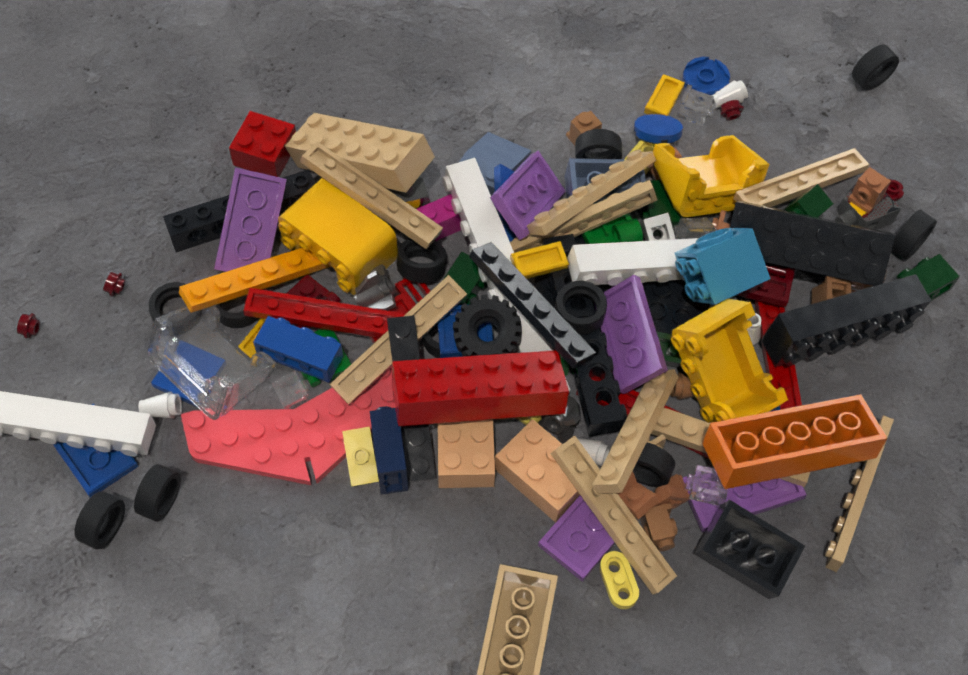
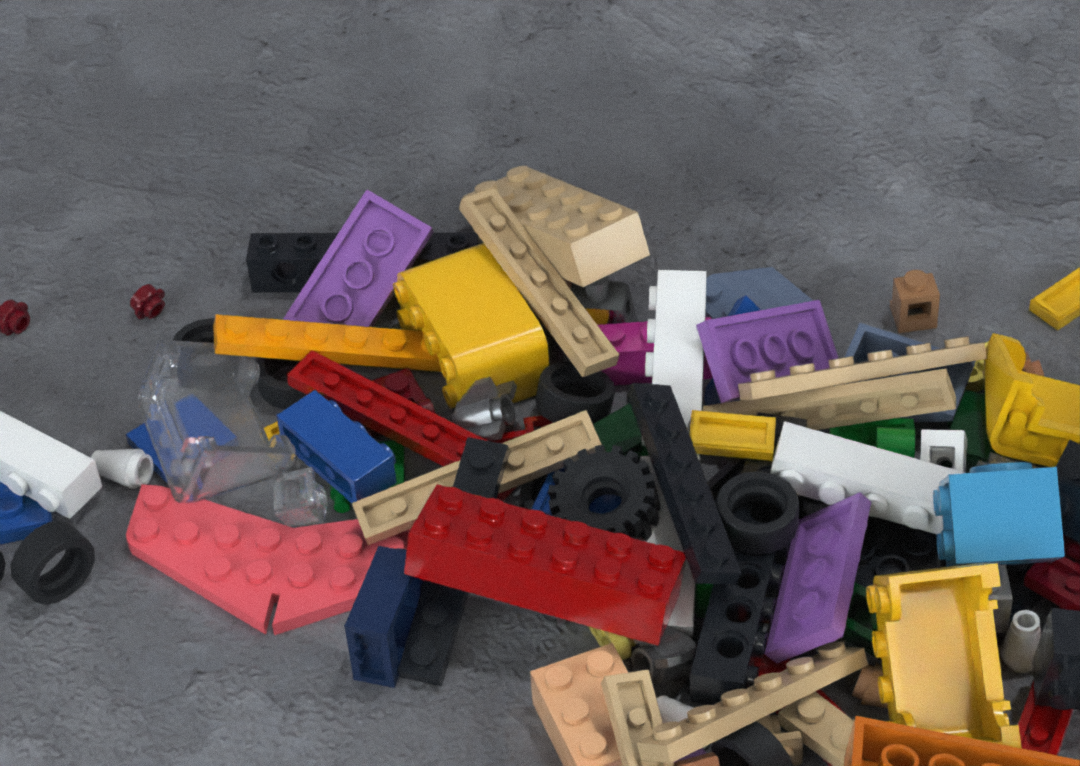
camera: 30 degrees right, 15 degrees down
red brick [229,111,296,177] -> none
light yellow plate [342,427,379,487] -> none
light nougat brick [438,419,495,488] -> none
black tyre [575,129,622,159] -> none
blue tile [634,114,683,144] -> none

